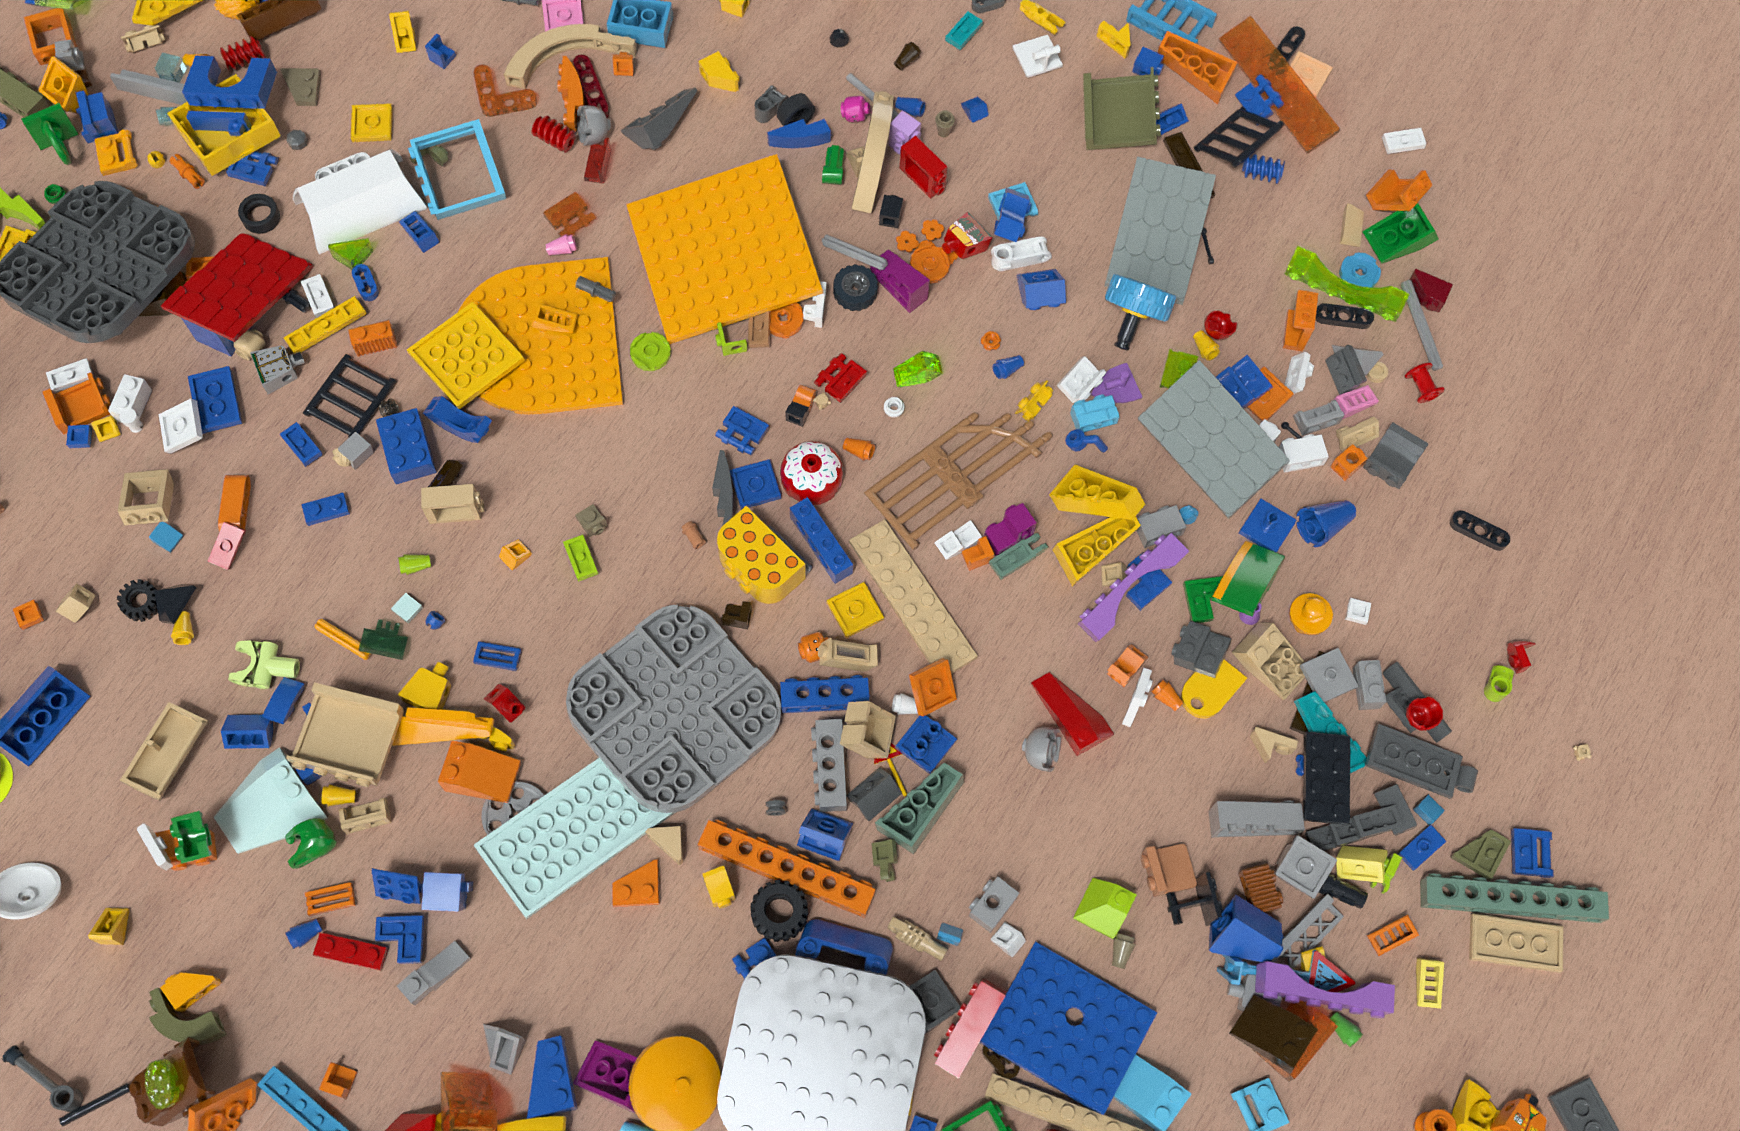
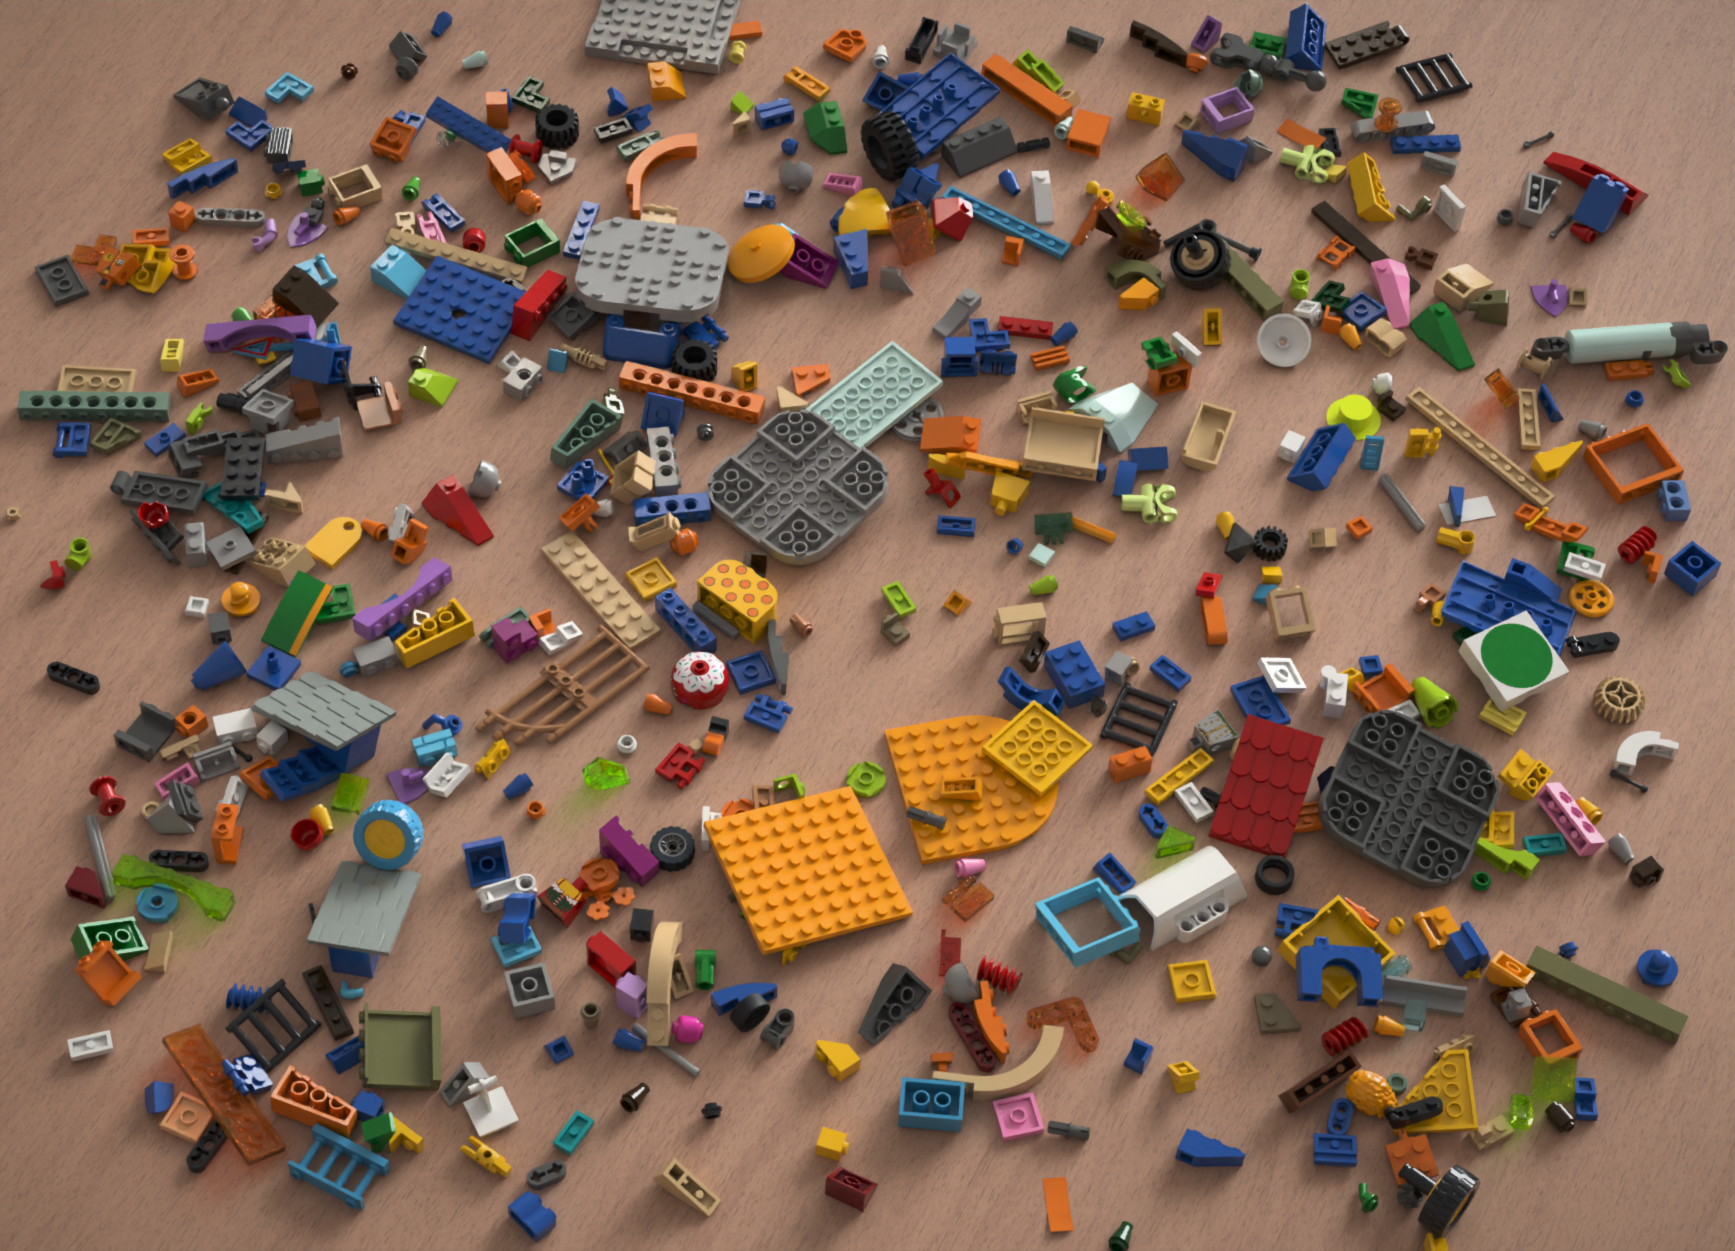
camera: 175 degrees right, 15 degrees down
green tile [22,103,78,165] -> none
light grey axle [822,234,888,270] -> none
yellow wedge [1049,465,1145,520] -> none
dark grey plate [1171,621,1231,678] -> none
light yellow panel [1336,846,1388,883] -> none
dark azure slope [1413,795,1445,826] -> none
none -> blue brick [145,1081,174,1114]
none -> dark grey brick [208,611,232,644]
none -> green slope [361,1113,396,1153]
none -> light grey slope [439,1062,490,1107]
none -> light grey brick [504,962,555,1019]
none -> black wheel [1170,229,1231,291]
none -> olive brick [1224,240,1284,322]
none -> yellow slope [1261,566,1282,584]
none -> white brick [1278,430,1306,463]
none -> sand green tile [1387,1073,1408,1095]
none -> lime cone [1411,677,1459,728]

